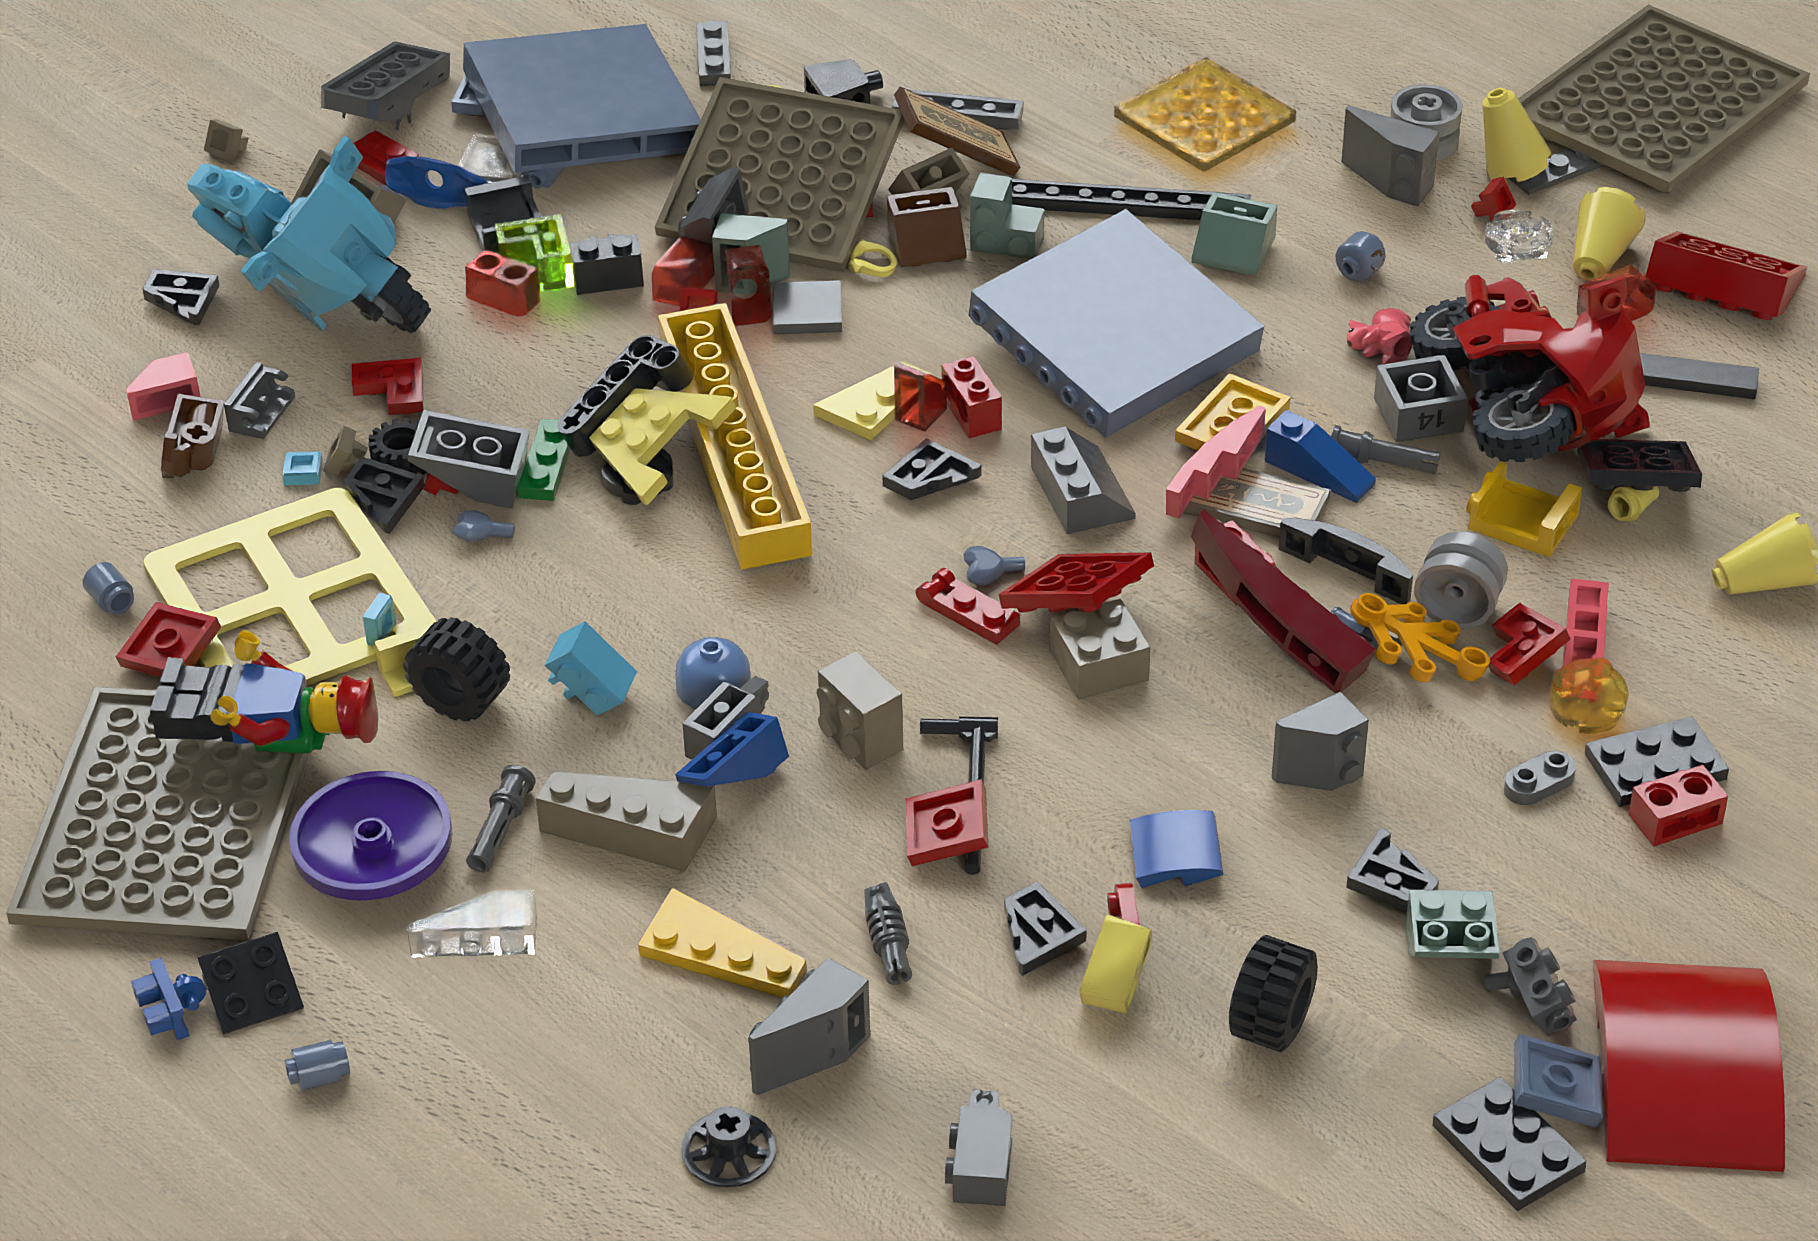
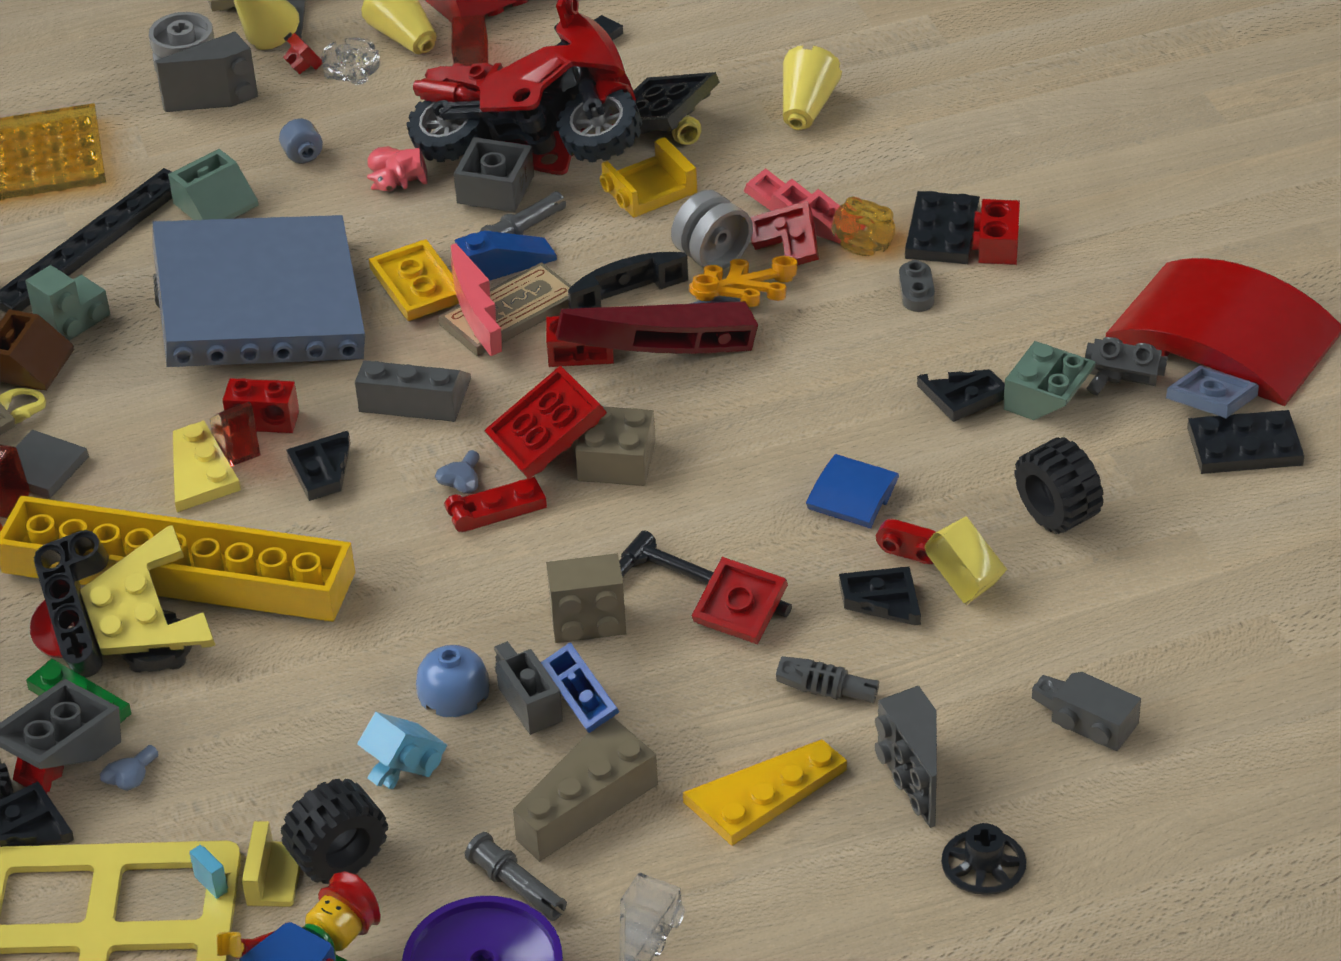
camera: 60 degrees left, 0 degrees up
dark grey slope [1272,692,1369,791] -> none

